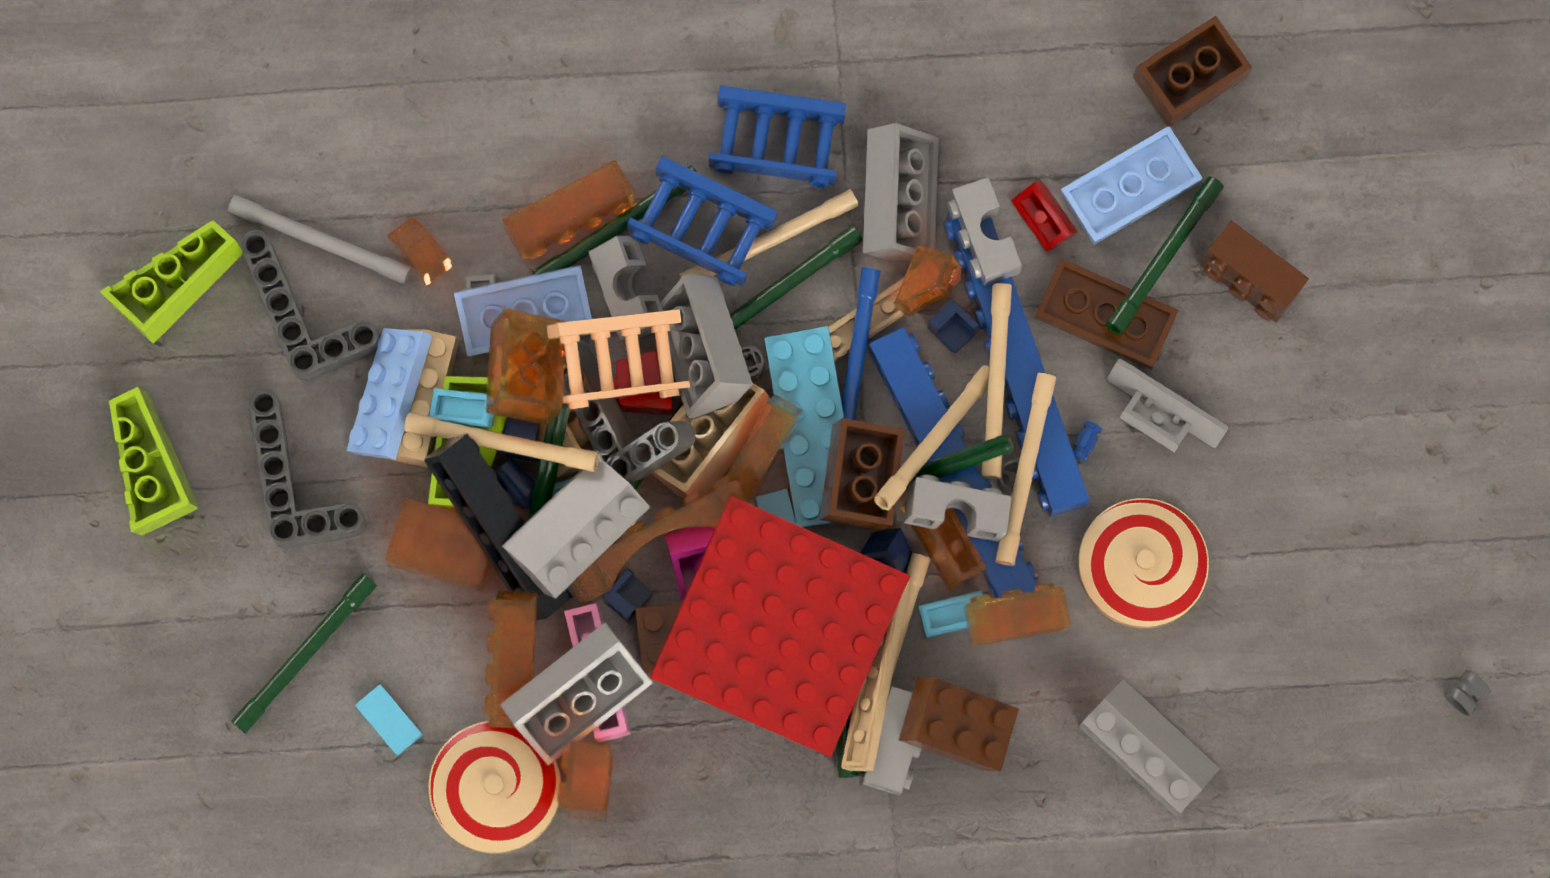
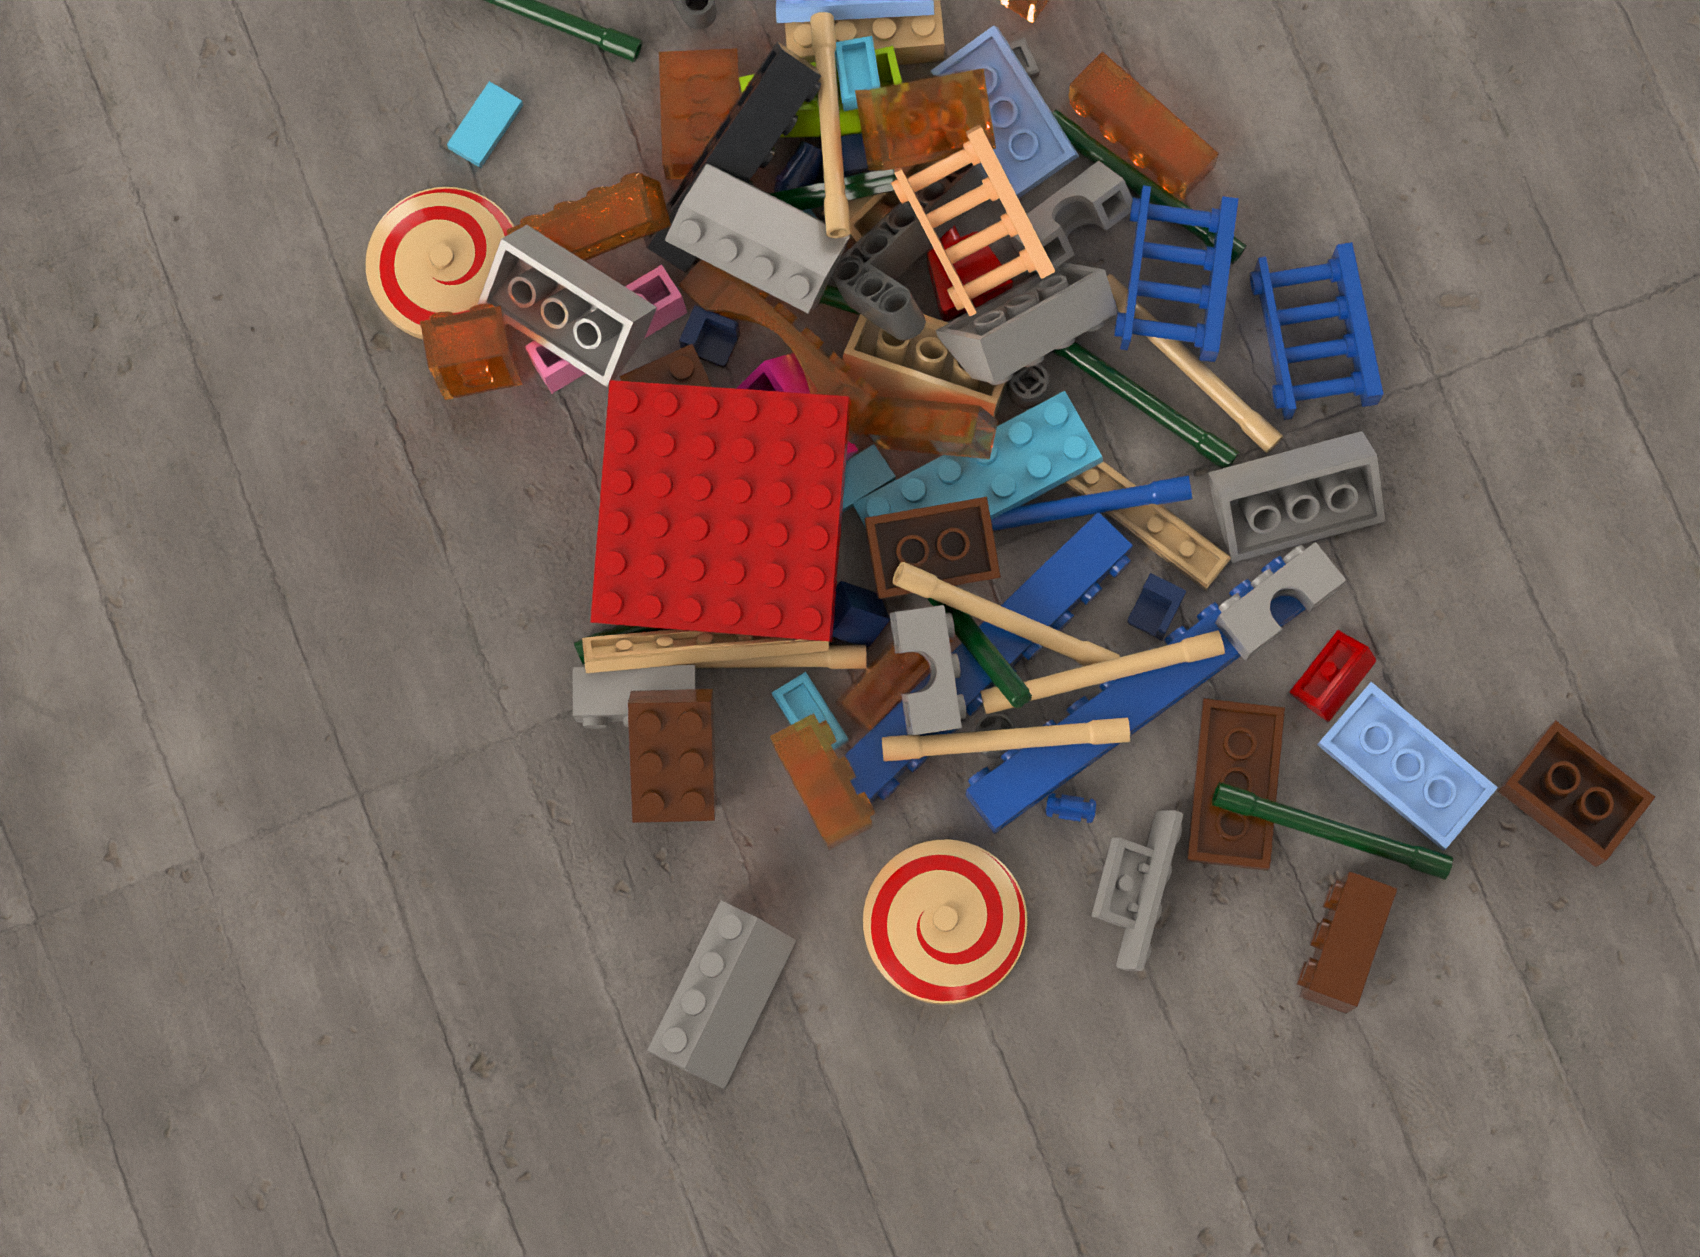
camera: 80 degrees right, 0 degrees up
clear orange slope [894,245,962,316] -> none

